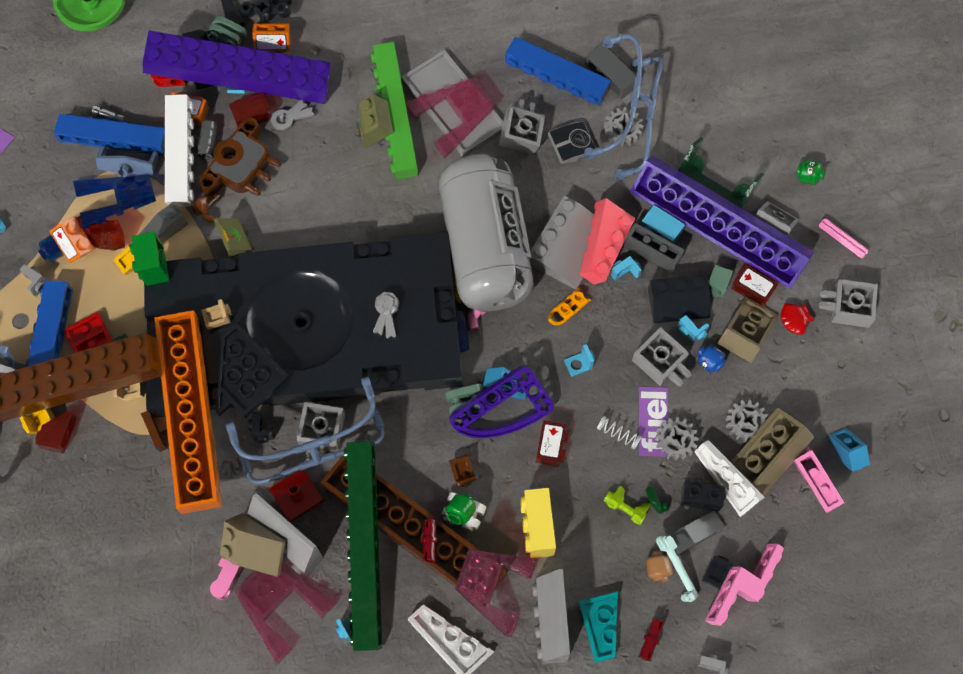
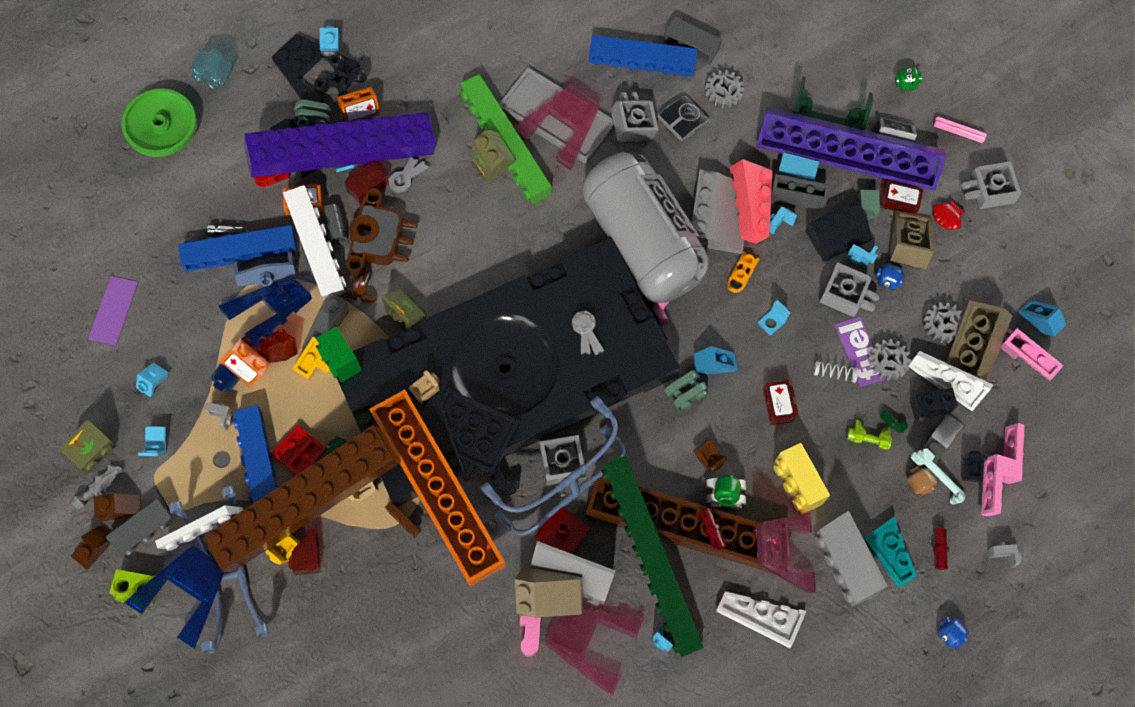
camera: 25 degrees left, 0 degrees up
dark purple beam [449,365,554,438] -> none
sand blue bar [584,34,663,181] -> none

